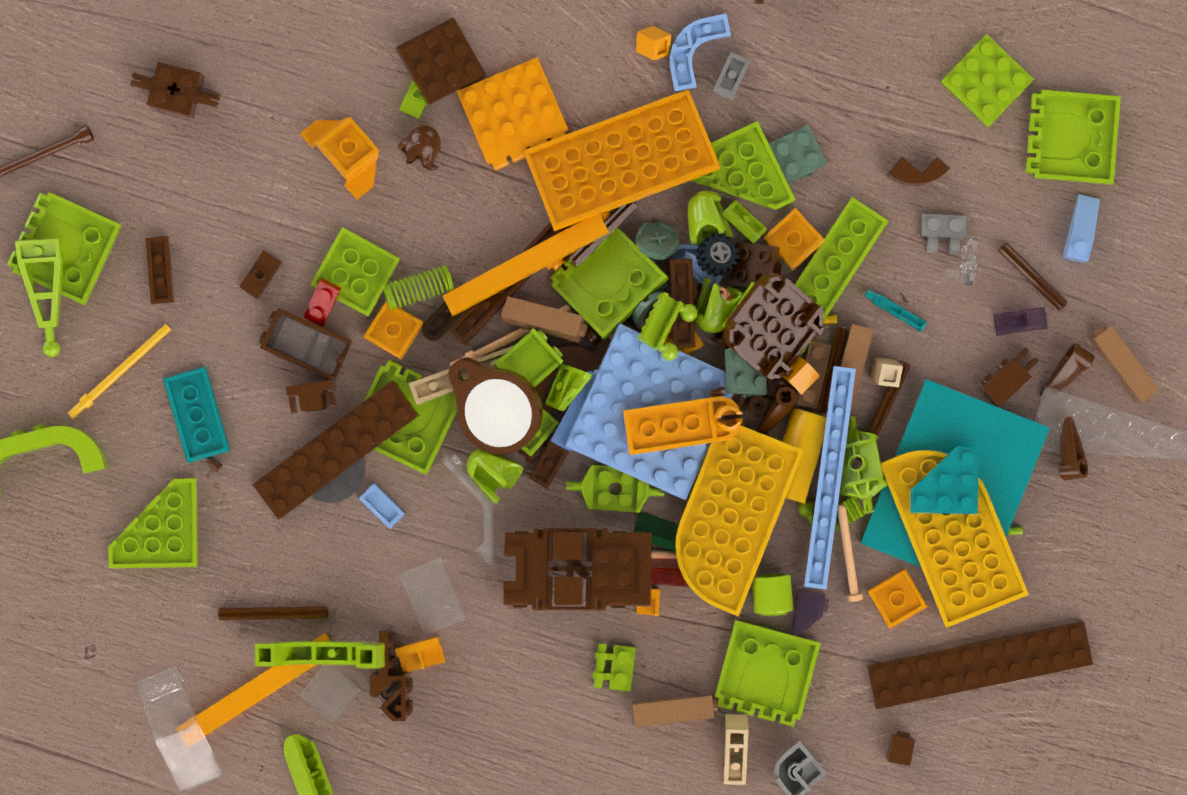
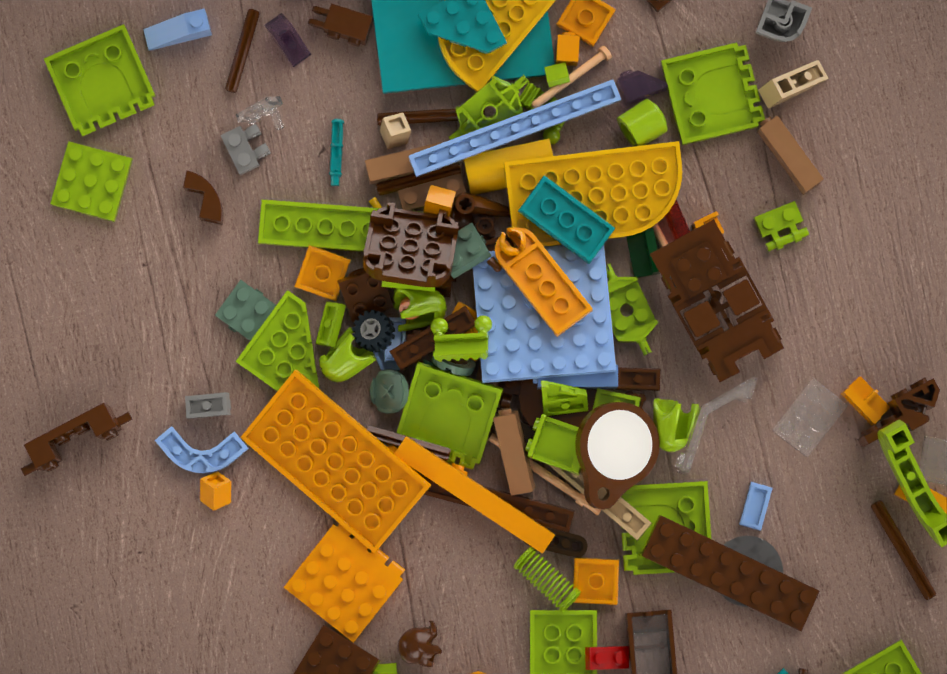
camera: 120 degrees left, 5 degrees down
reddish brown panel [286,380,337,414] -> none
none -> teal tile [518,175,615,264]
none -> lime tile [544,62,570,88]
none -> light orange brick [556,32,580,66]

